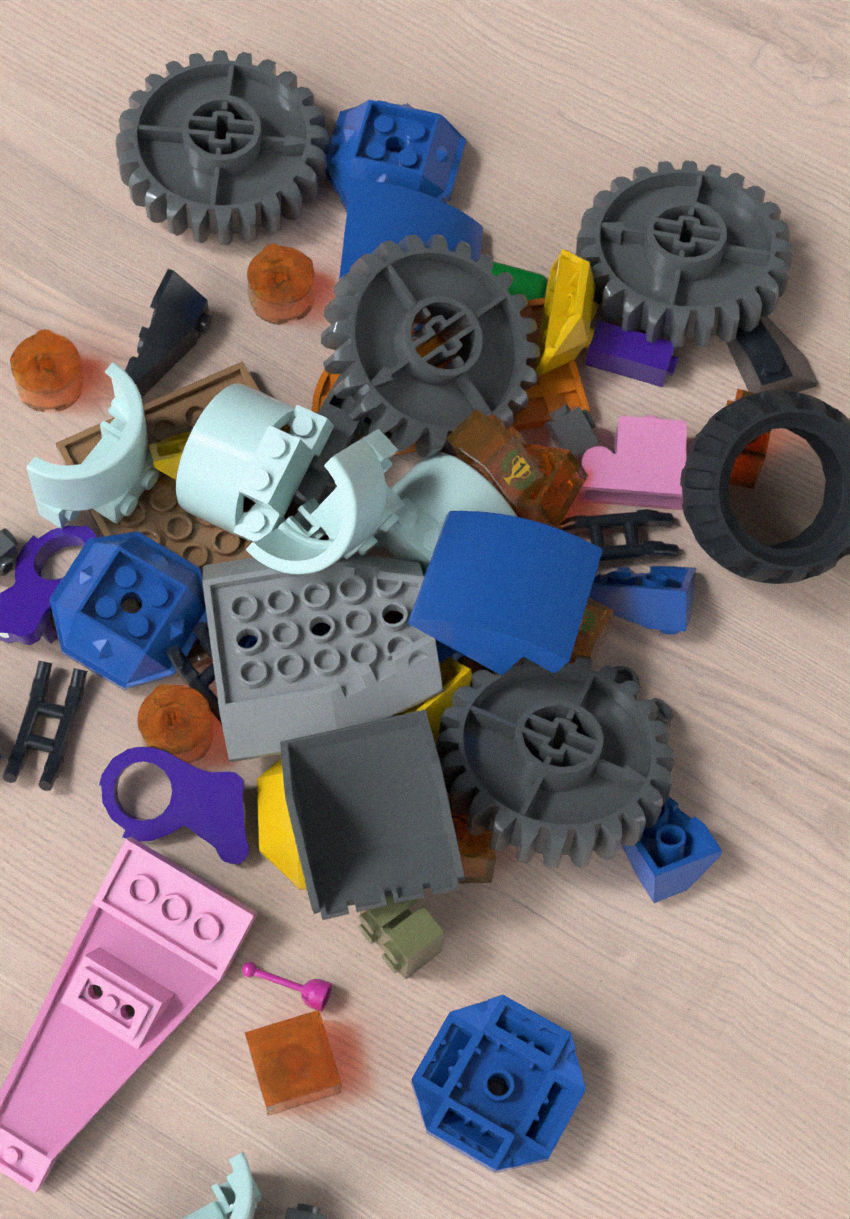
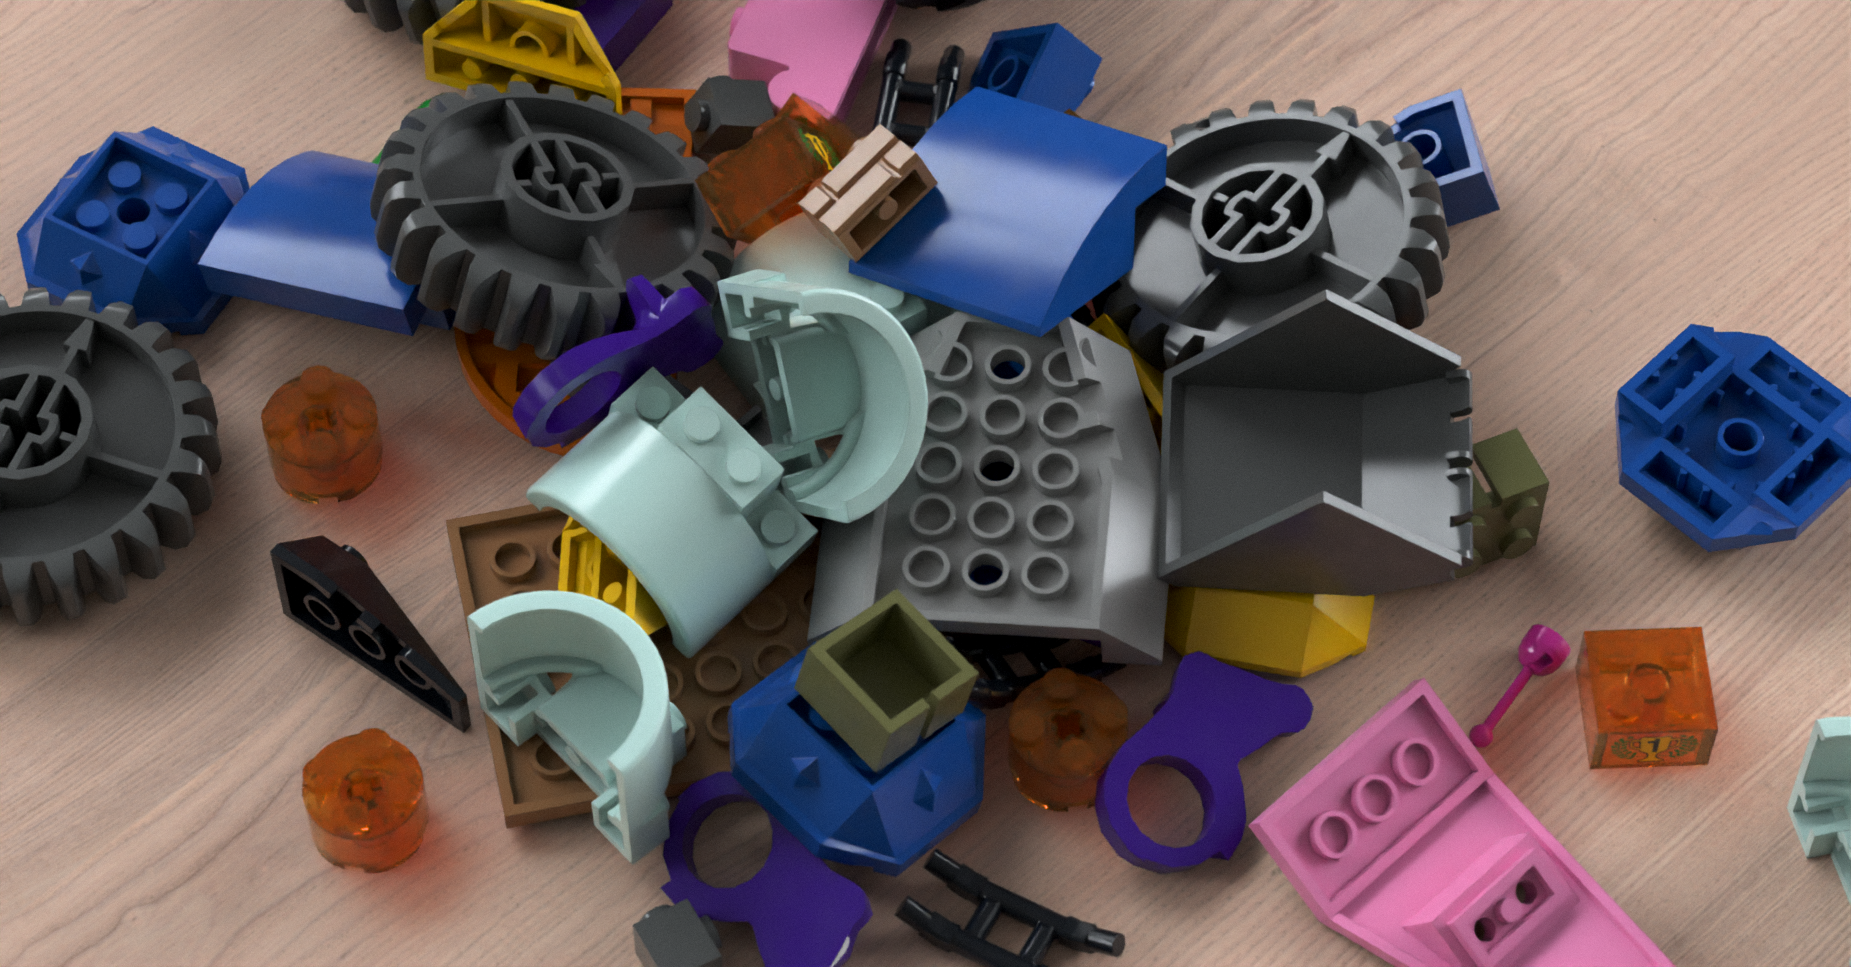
camera: 70 degrees left, 10 degrees down
none -> dark purple animal [513,274,723,448]
none -> olive piece [794,589,979,773]
none -> medium nougat brick [798,124,938,263]

